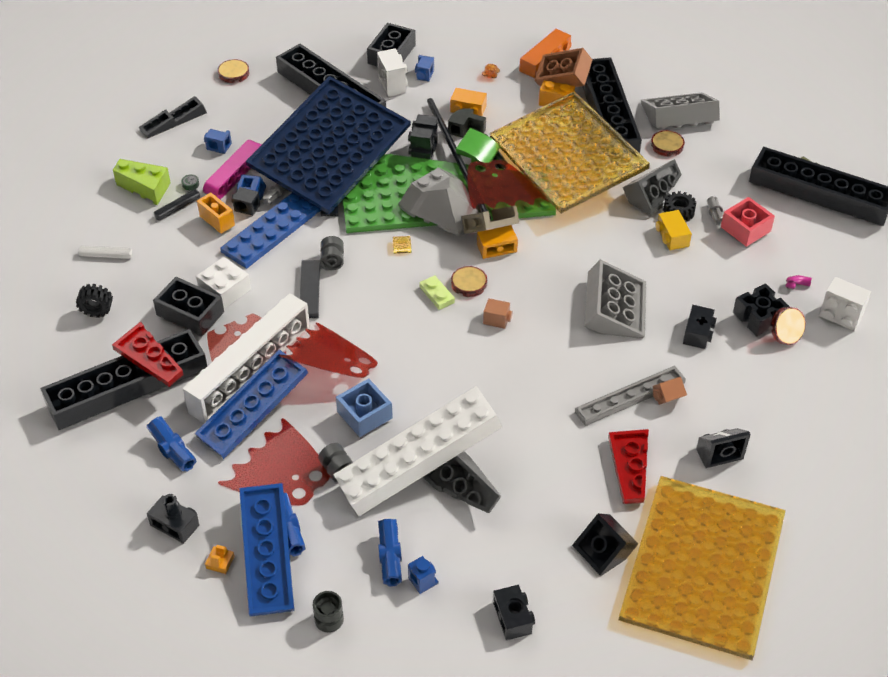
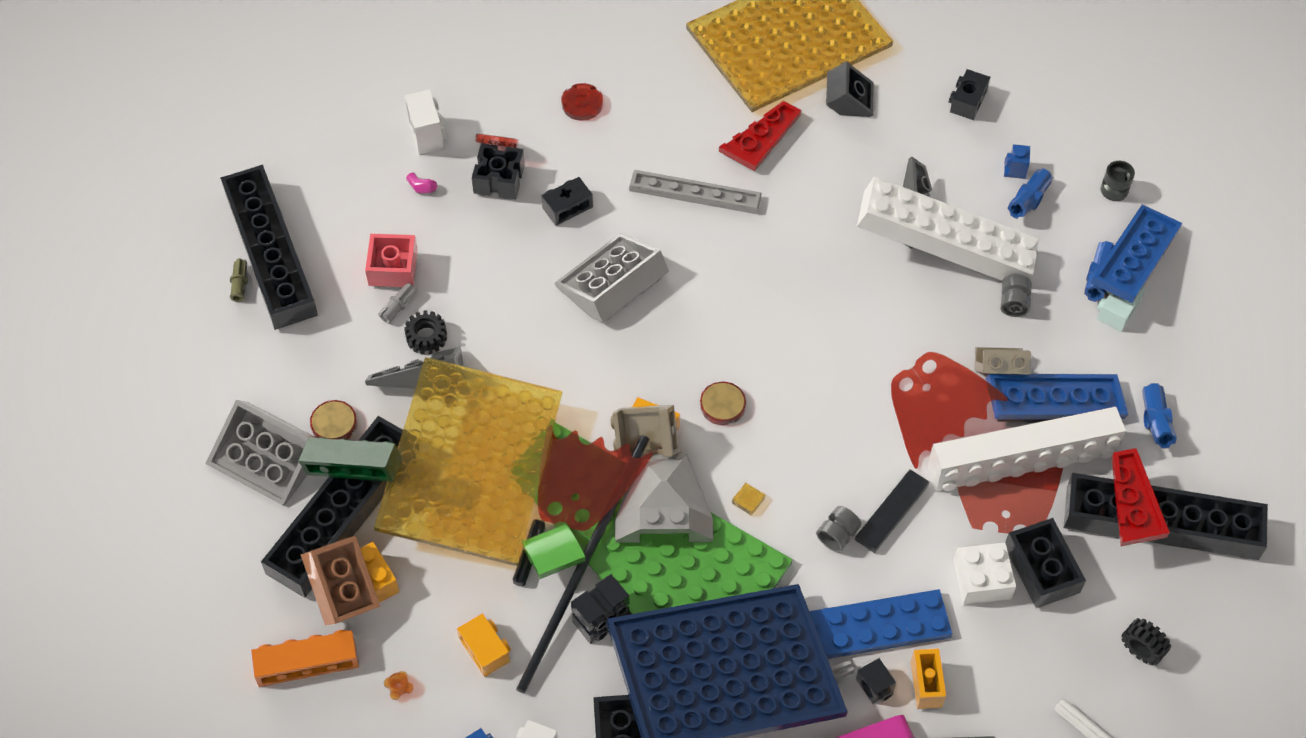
camera: 140 degrees left, 10 degrees up
black brick [146,494,199,544] -> none
light orange tile [205,545,235,574] -> none
clear red piece [218,418,330,505] -> none
blue brick [237,175,266,200] -> none
medium blue brick [336,378,393,437] -> none
yellowish green plate [419,275,455,310] -> none
pearl dark grey brick [448,109,486,138] -> none
nougat brick [483,298,513,329] -> none
nougat brick [652,376,687,405] -> none
yellow brick [655,210,692,250] -> none
black slope [696,428,751,468] -> none
none -> brick [298,437,403,482]
none -> clear red tile [561,83,603,121]
none -> dark tan panel [974,347,1031,374]

